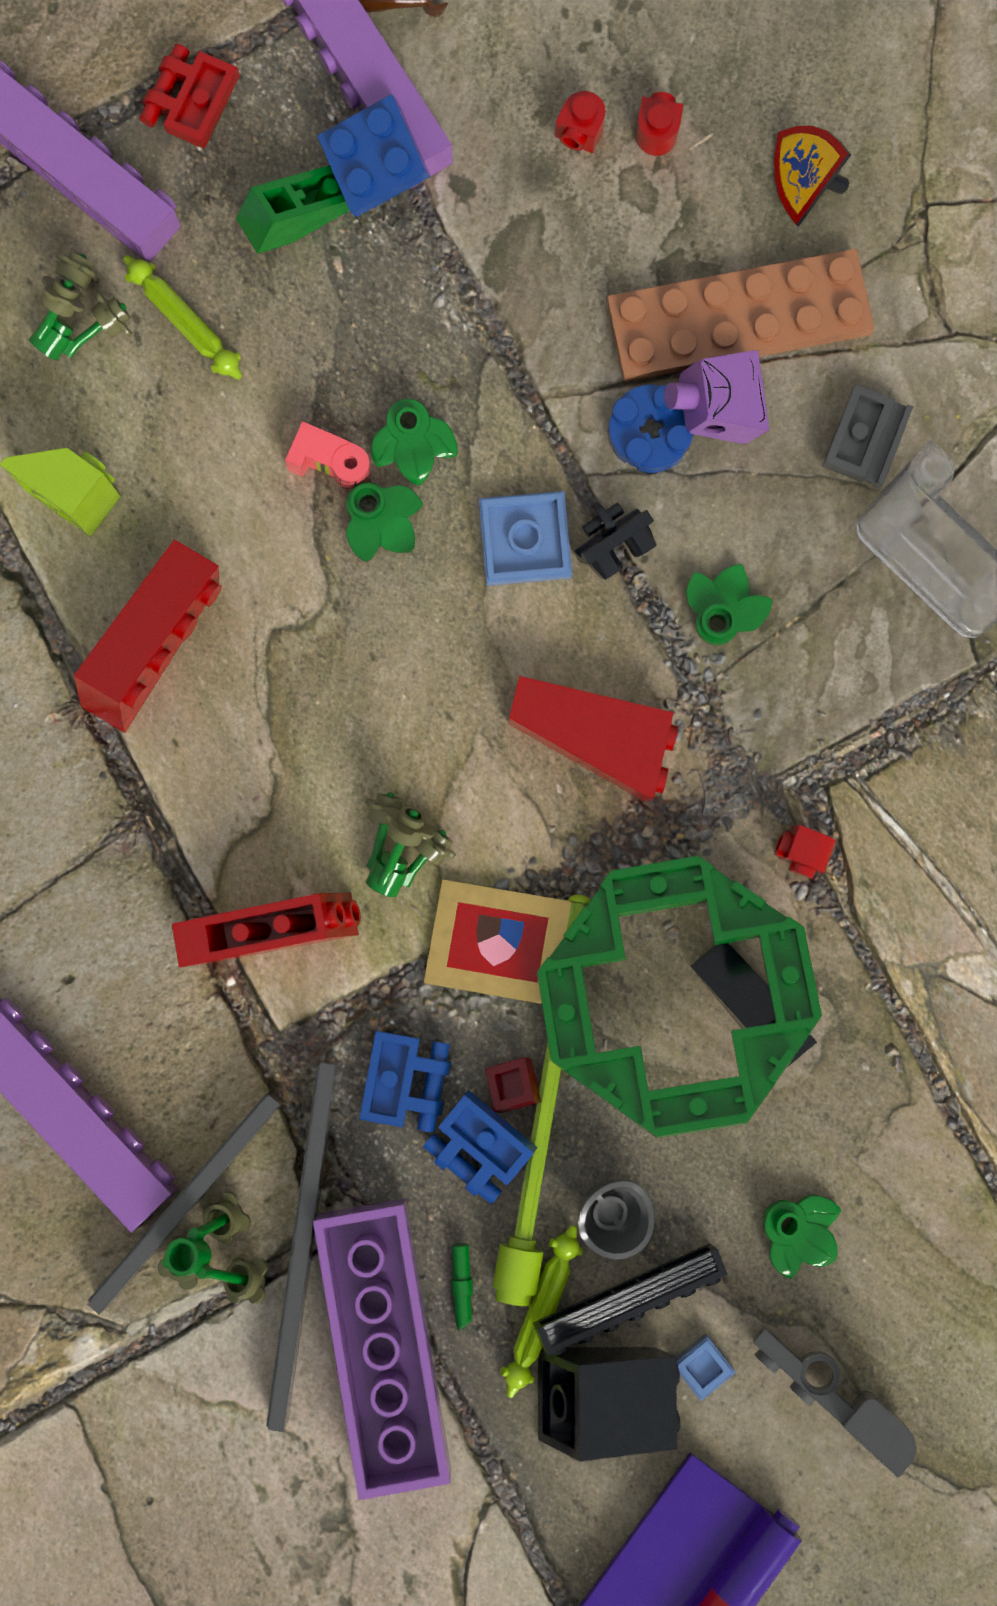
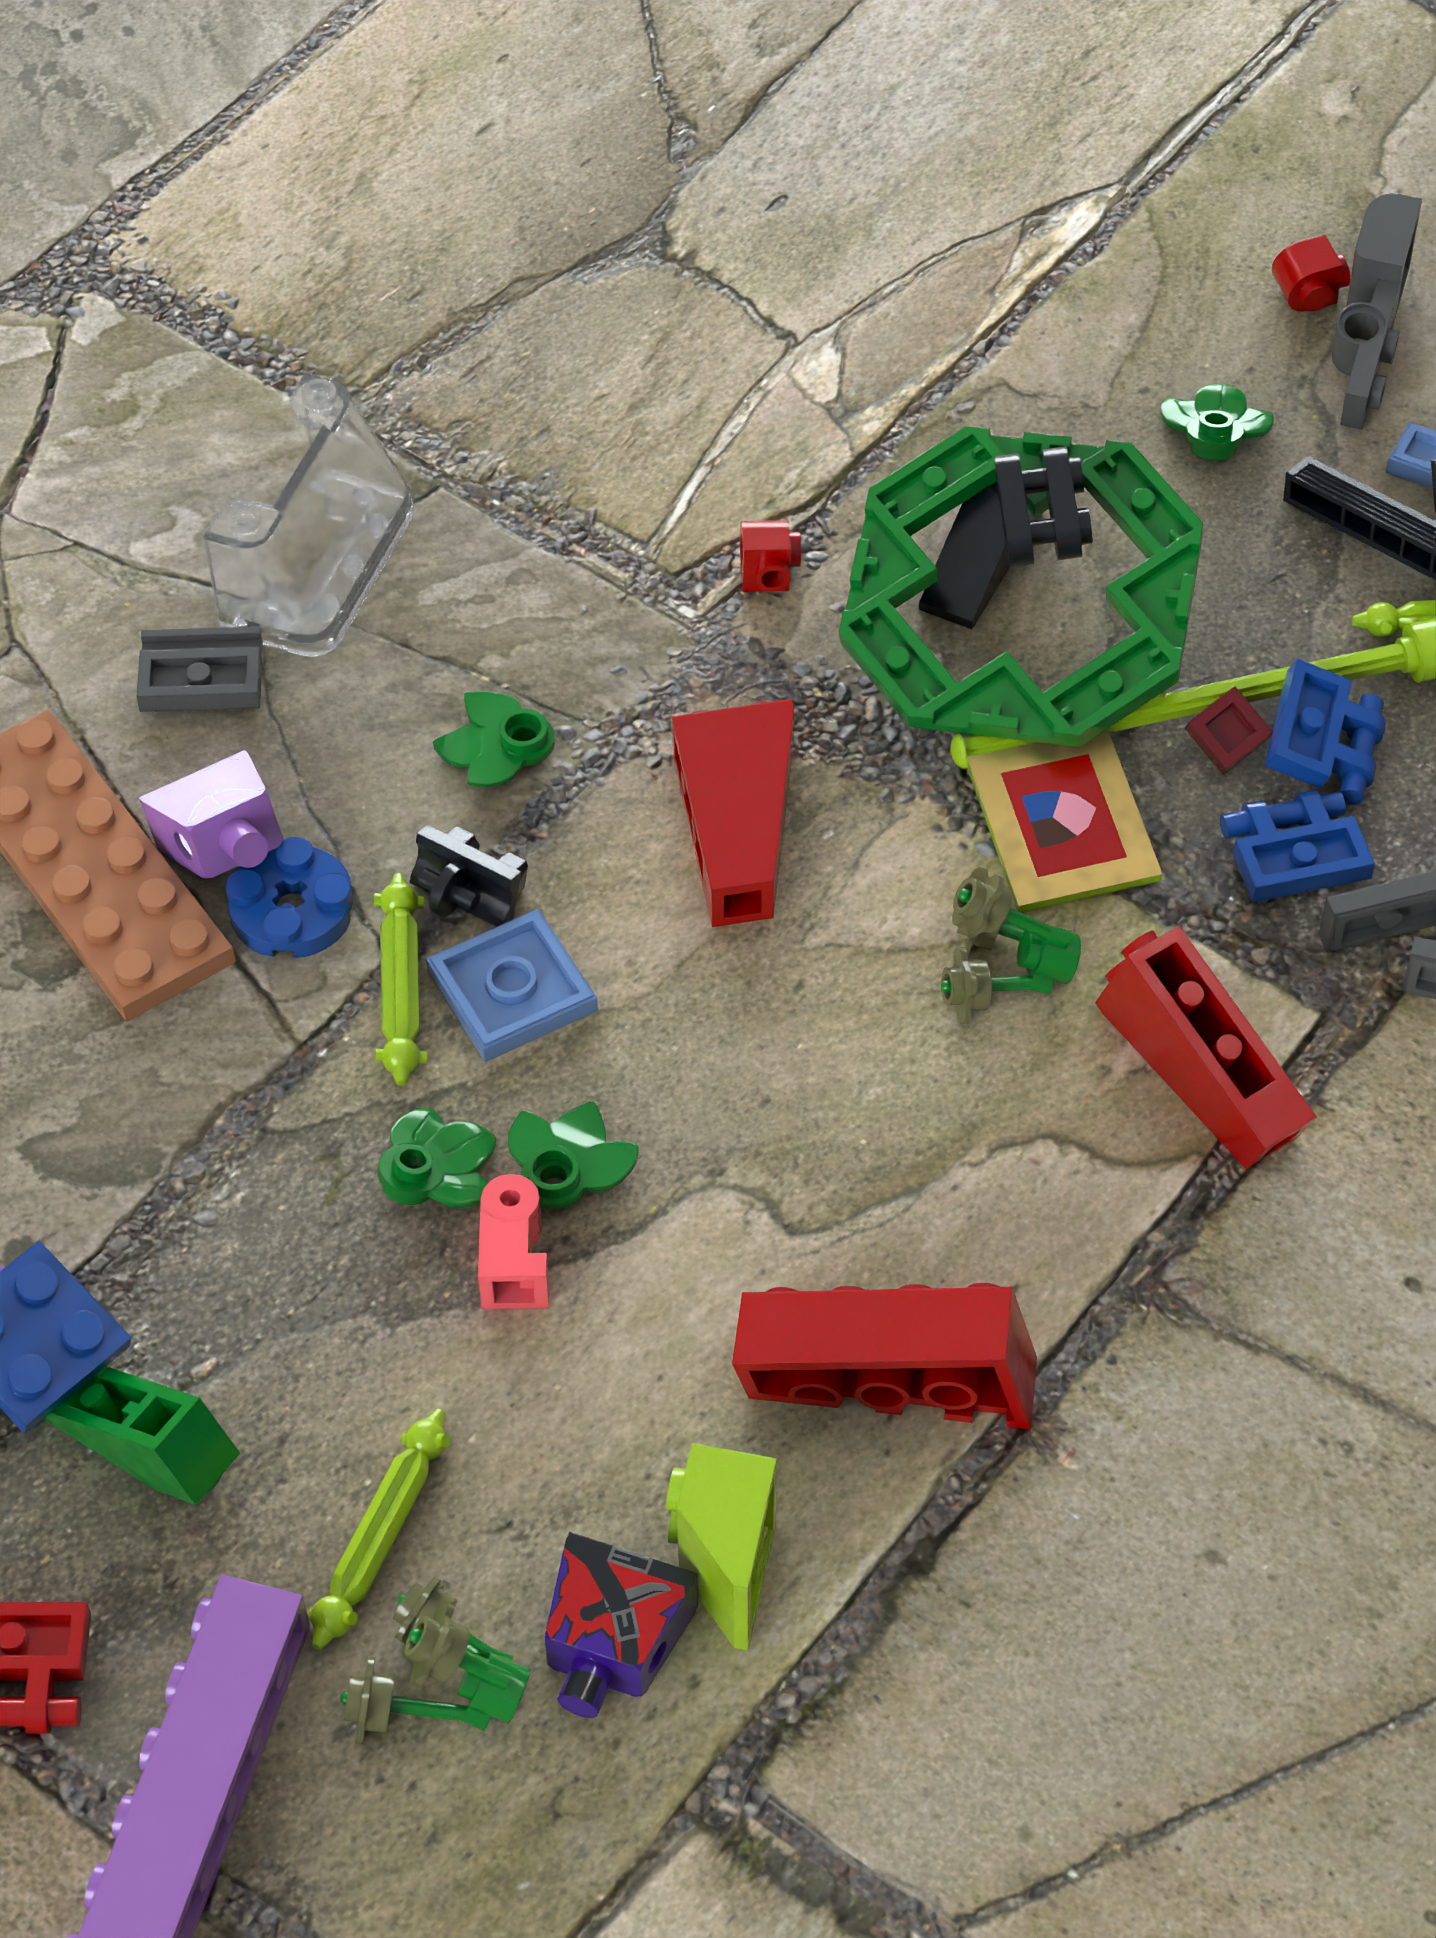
camera: 110 degrees left, 30 degrees down
dark grey helmet [578,1179,654,1259] -> none
none -> lime wheel [373,873,427,1086]
none -> torso [545,1532,698,1718]
none -> black brick [994,446,1093,567]
none -> red plate [1272,234,1350,312]

